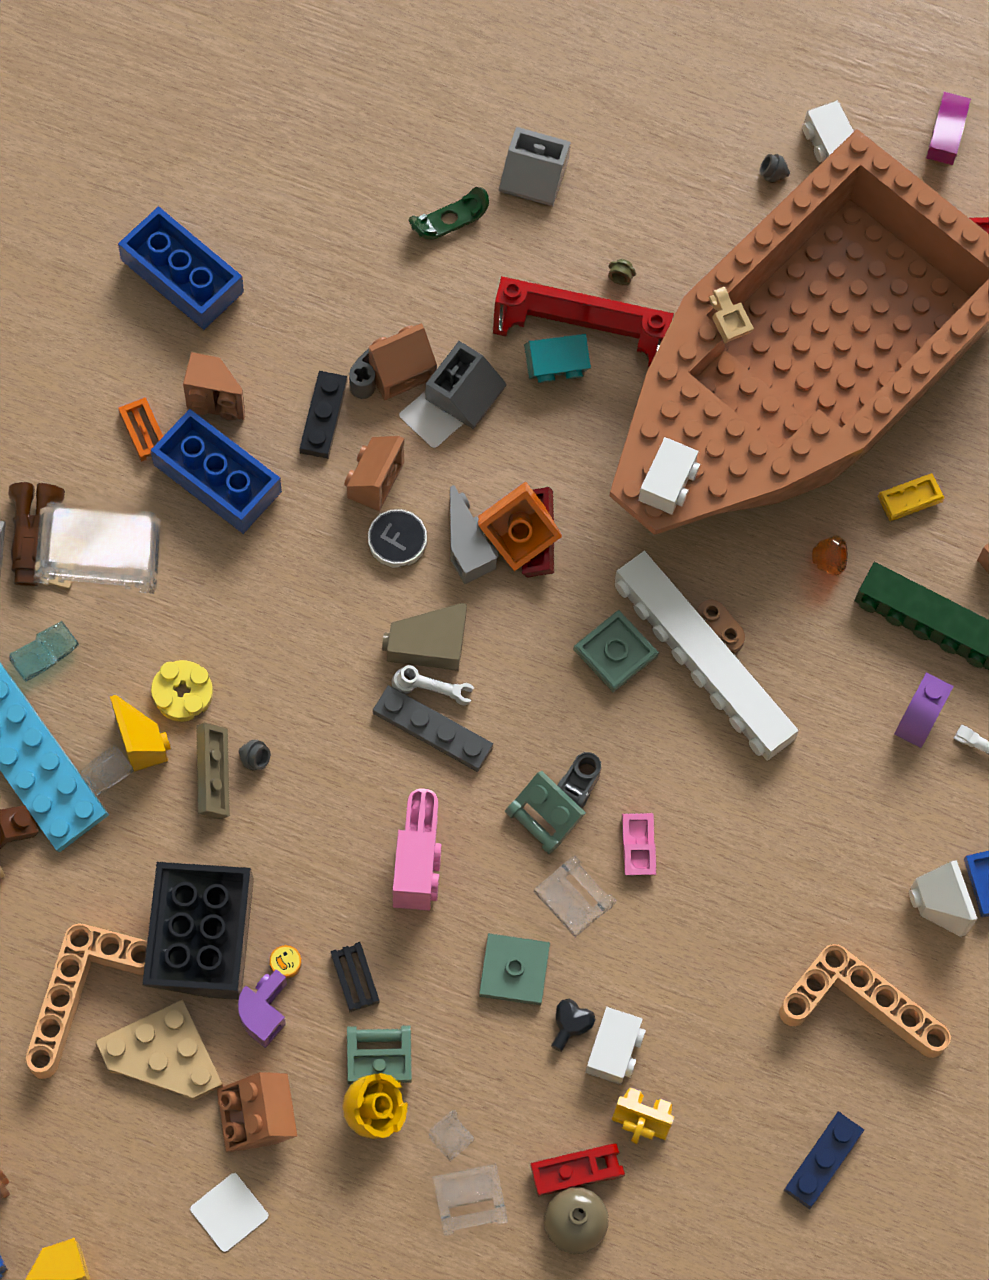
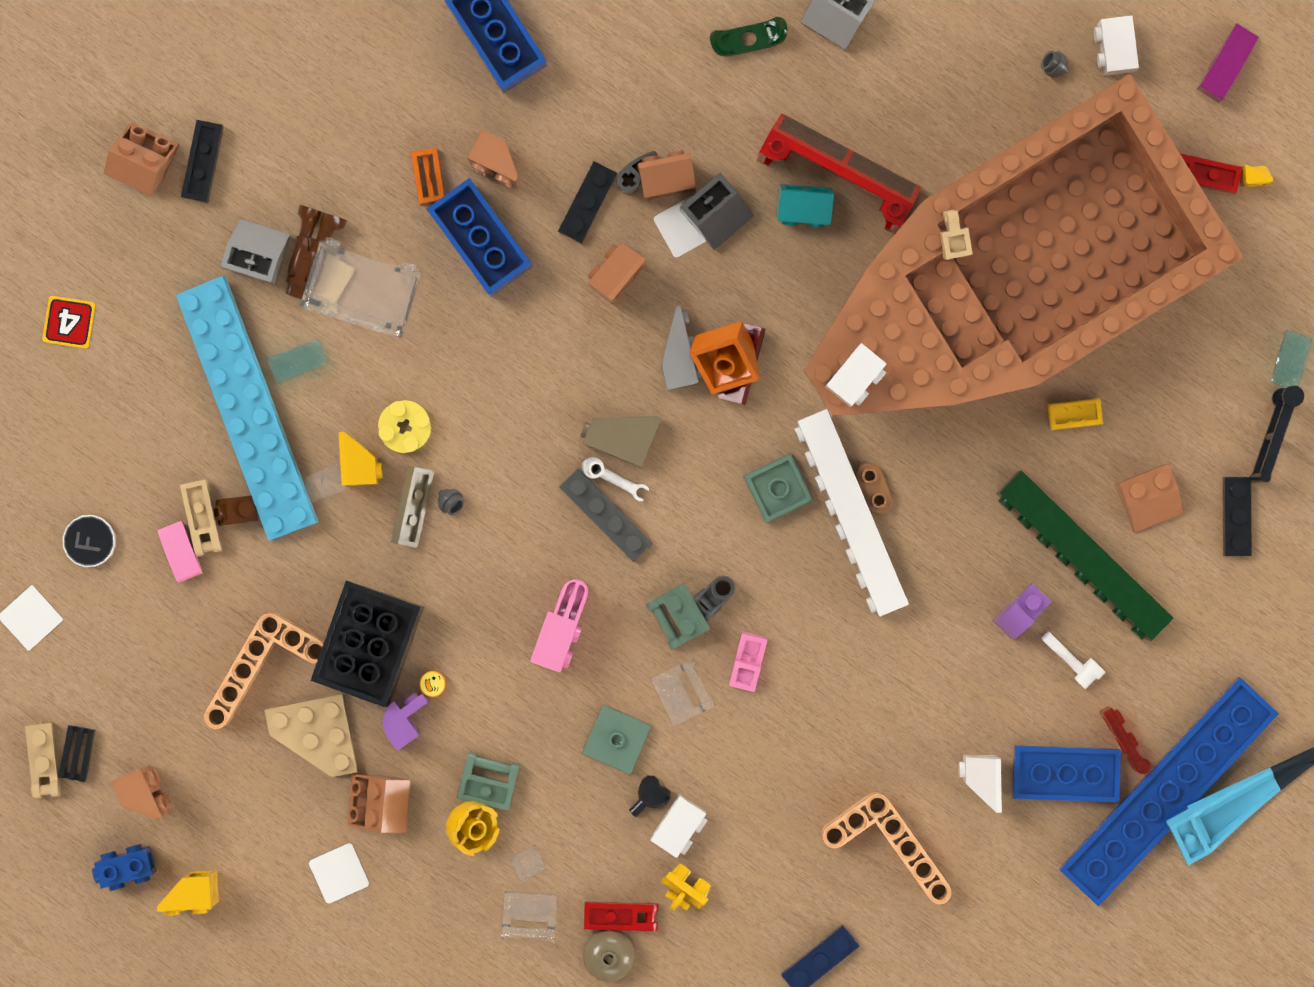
camera: 20 degrees right, 20 degrees up
black tile [330,942,380,1012] -> none
black tile [368,509,427,568] -> none
olive plate [608,259,636,285] -> none
clear orange cone [812,535,848,576] -> none

